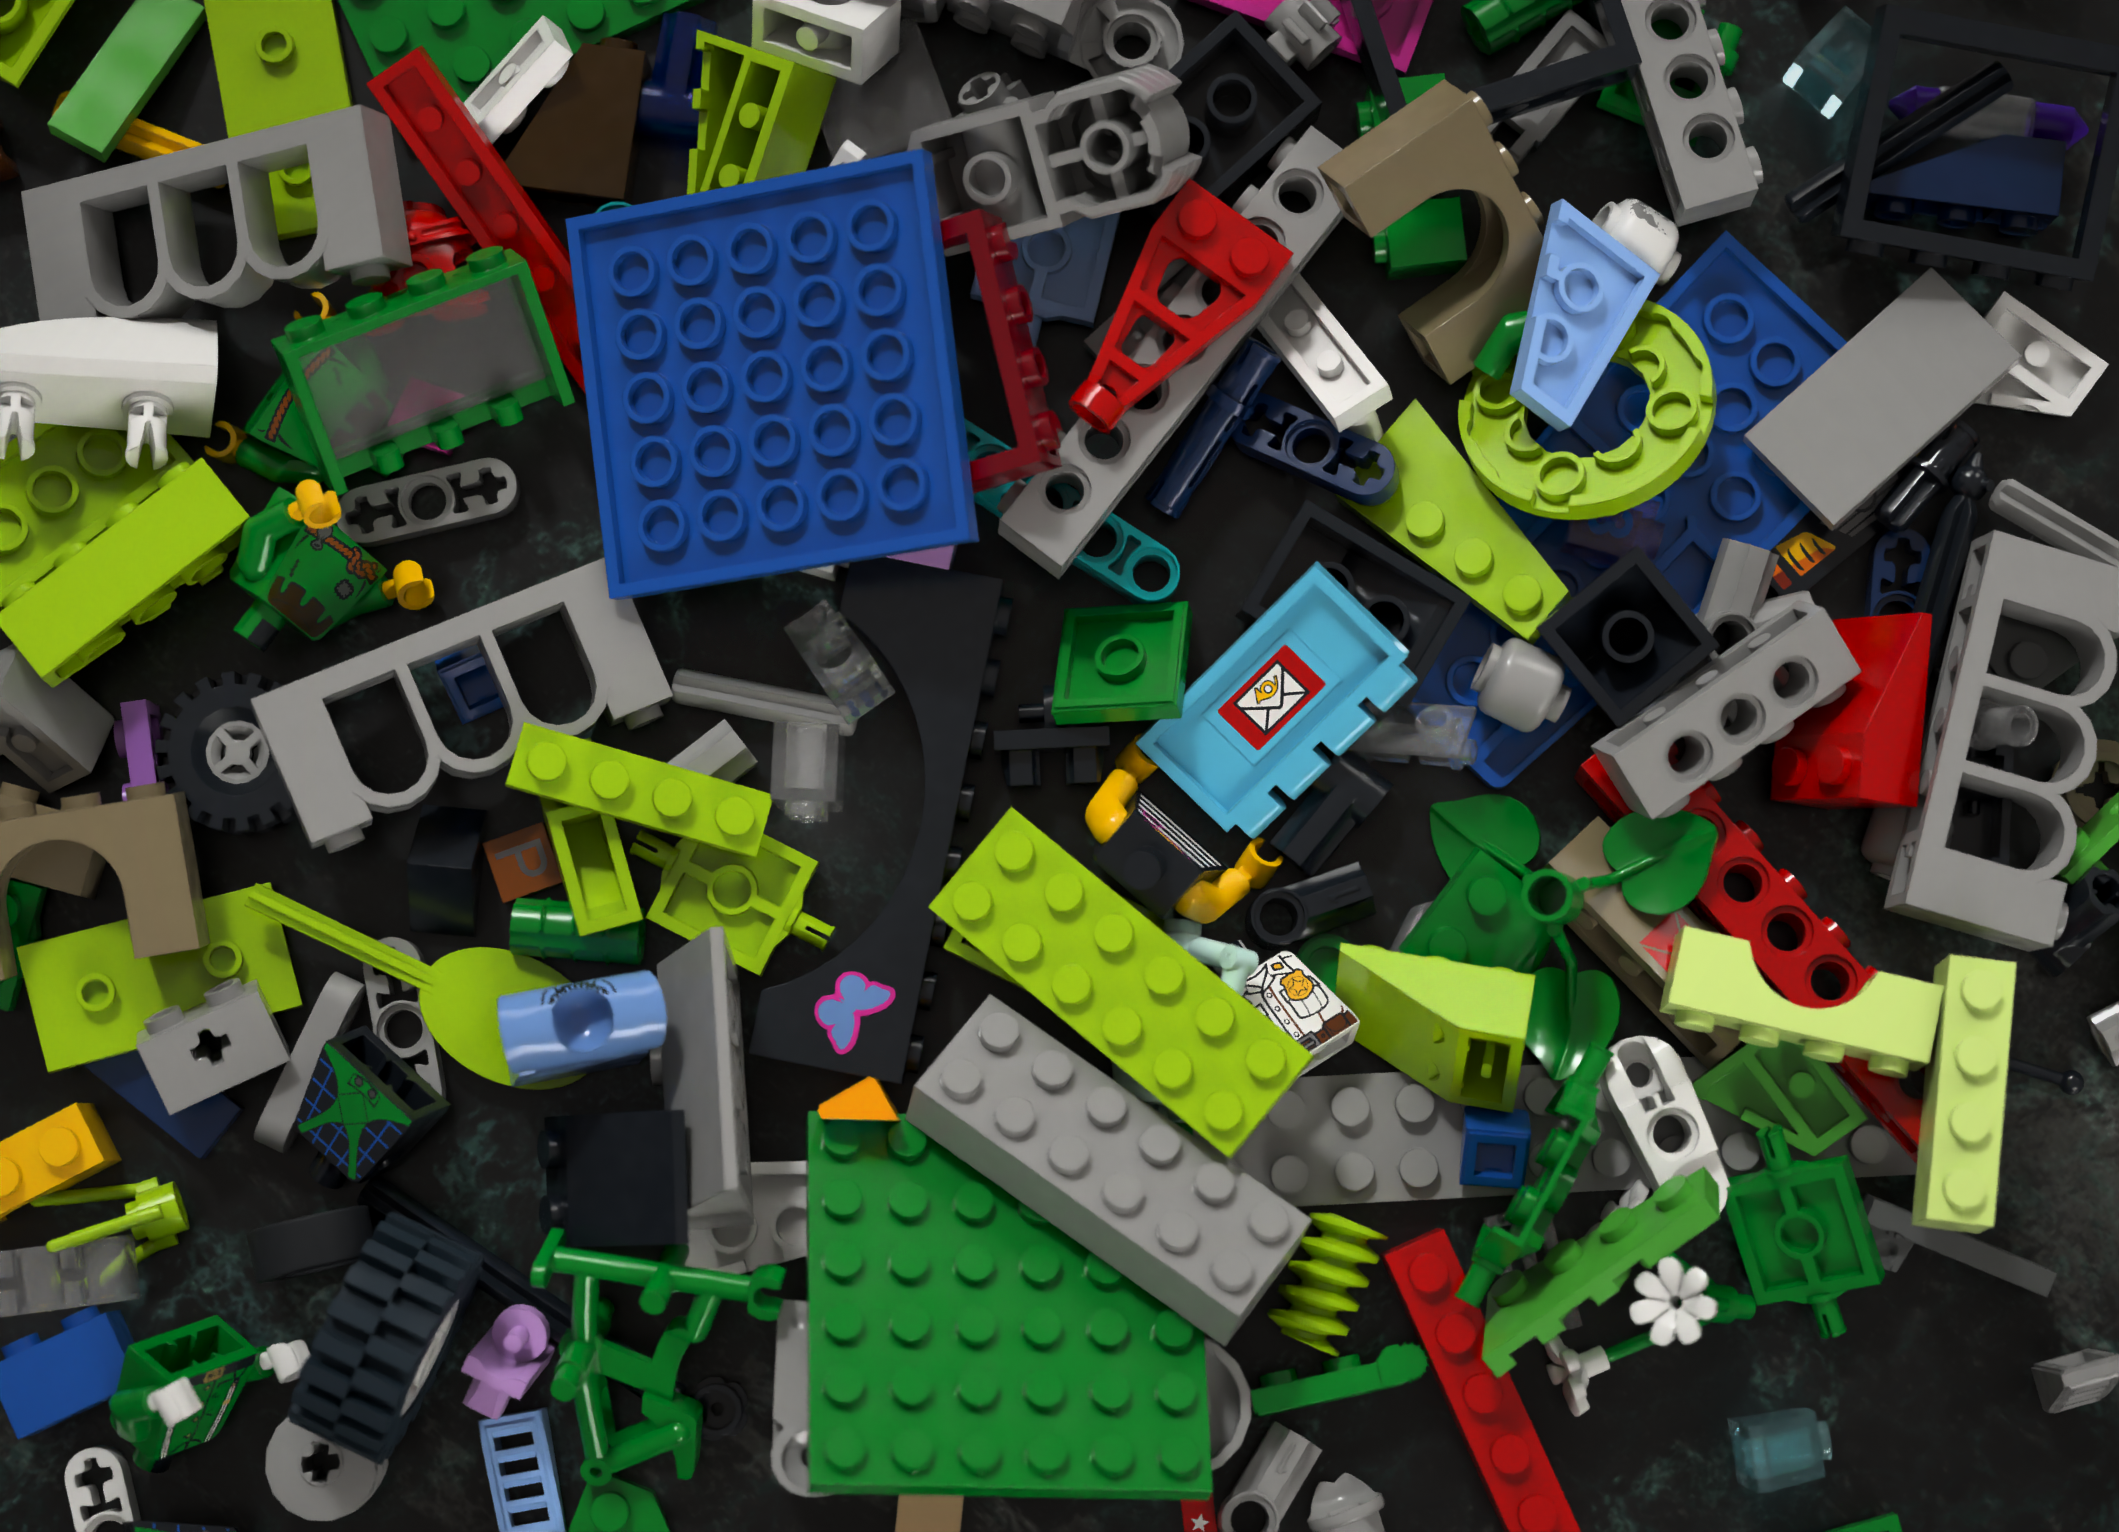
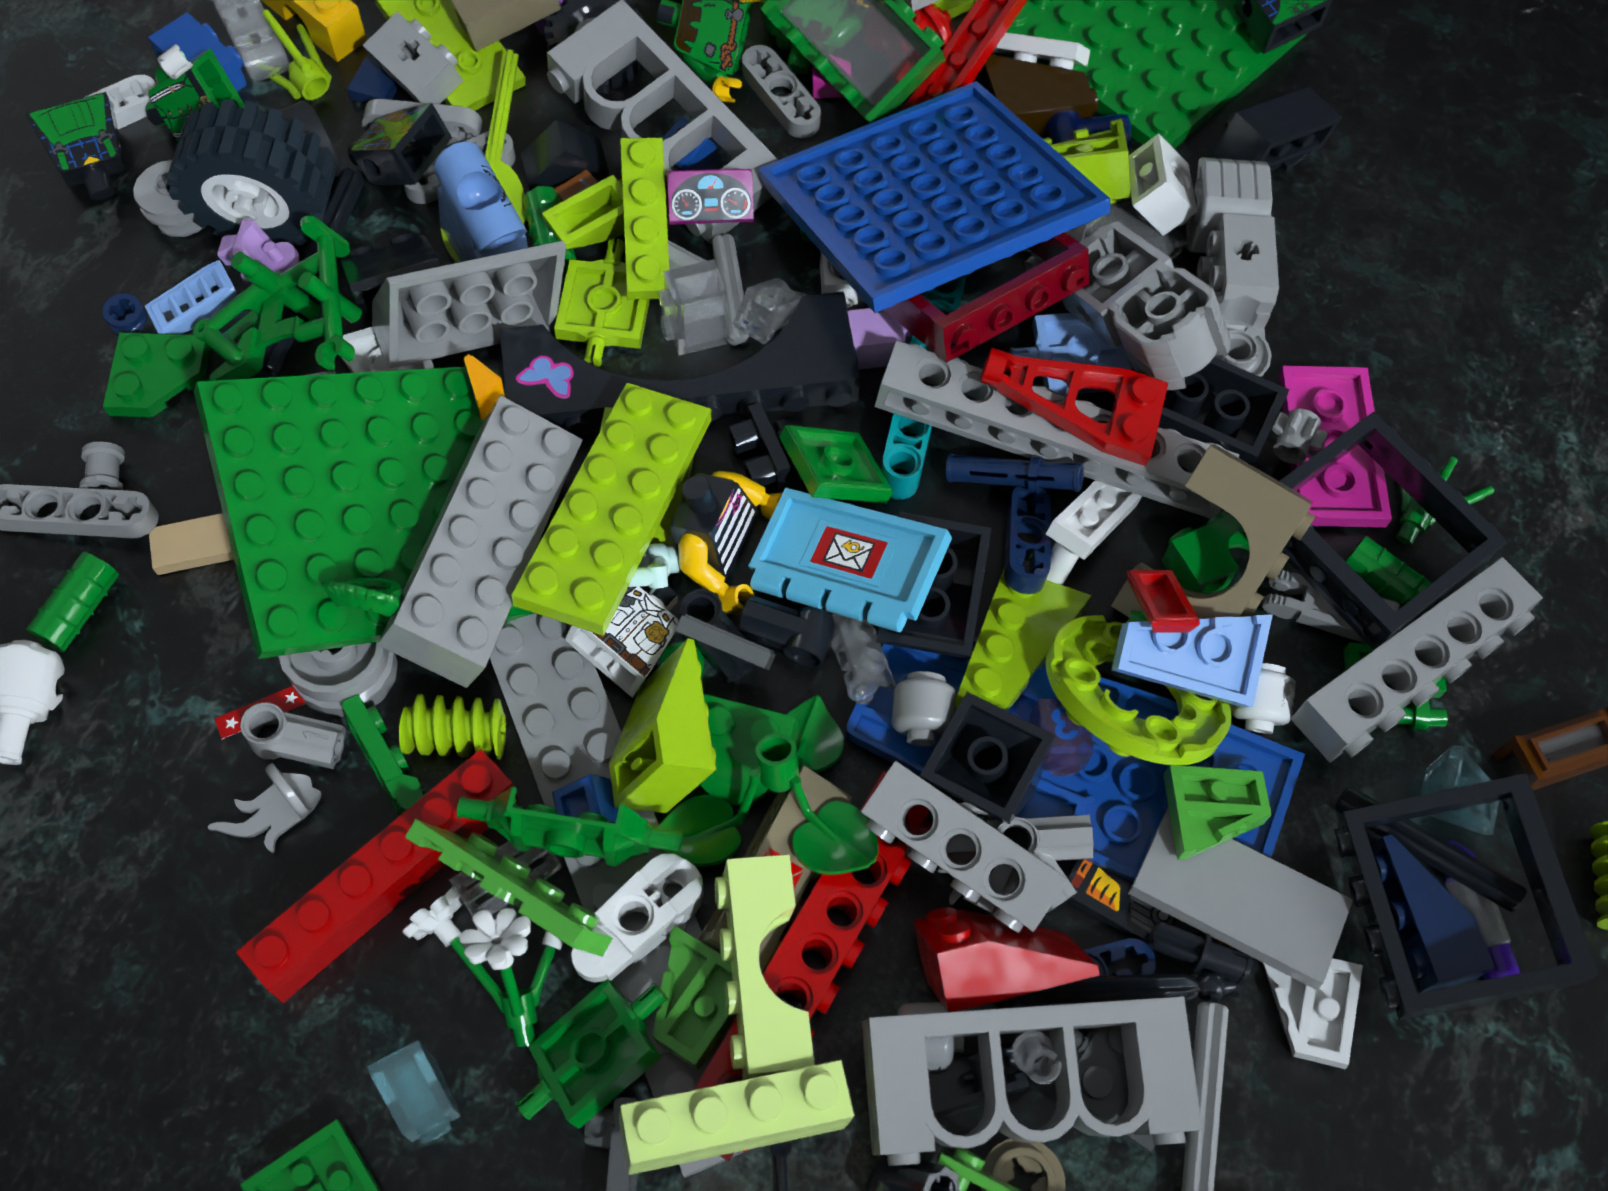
camera: 65 degrees right, 20 degrees down
none -> green piece [322,578,403,617]
none -> slope [666,169,754,225]
none -> dark grey tile [675,614,776,670]
none -> red tile [1126,570,1200,633]
none -> bright green wing [1163,765,1272,860]

